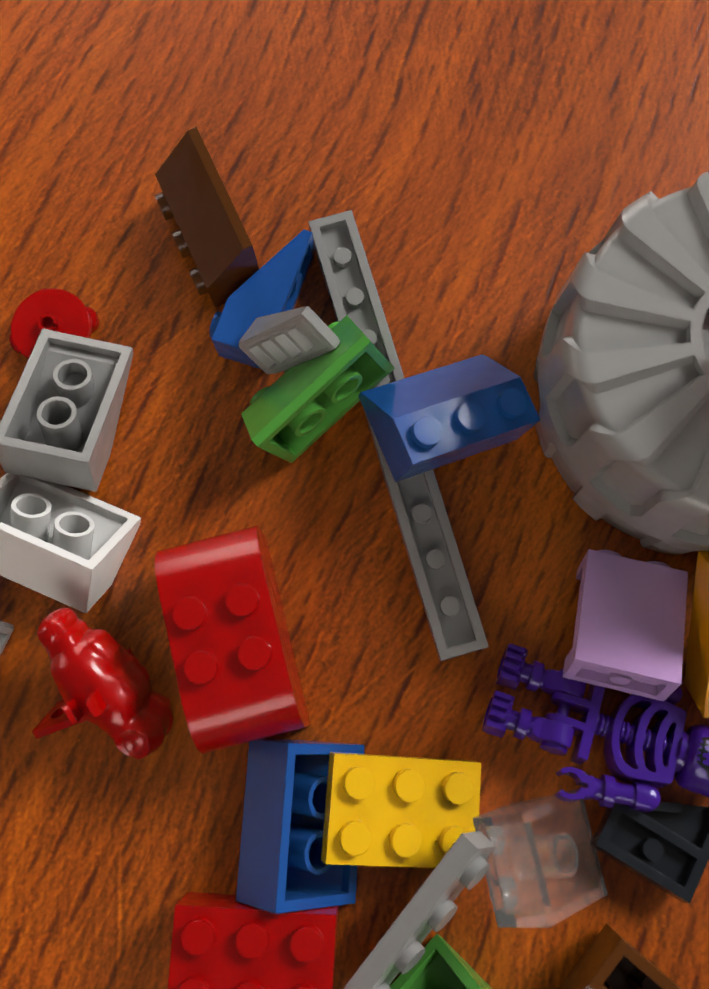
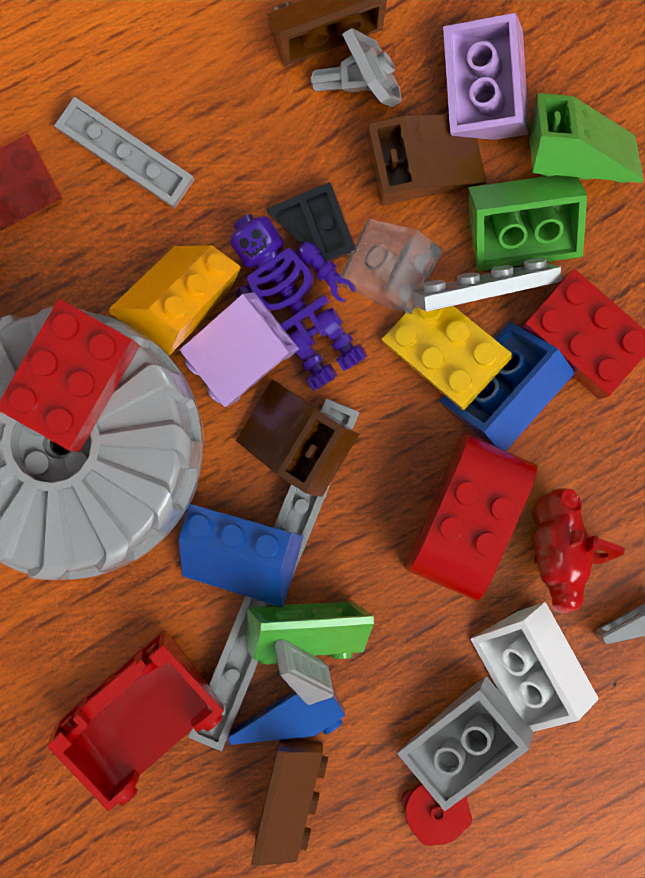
camera: 150 degrees left, 10 degrees up
none -> red windscreen [47,630,224,812]
none -> reddish brown slope [236,379,360,497]

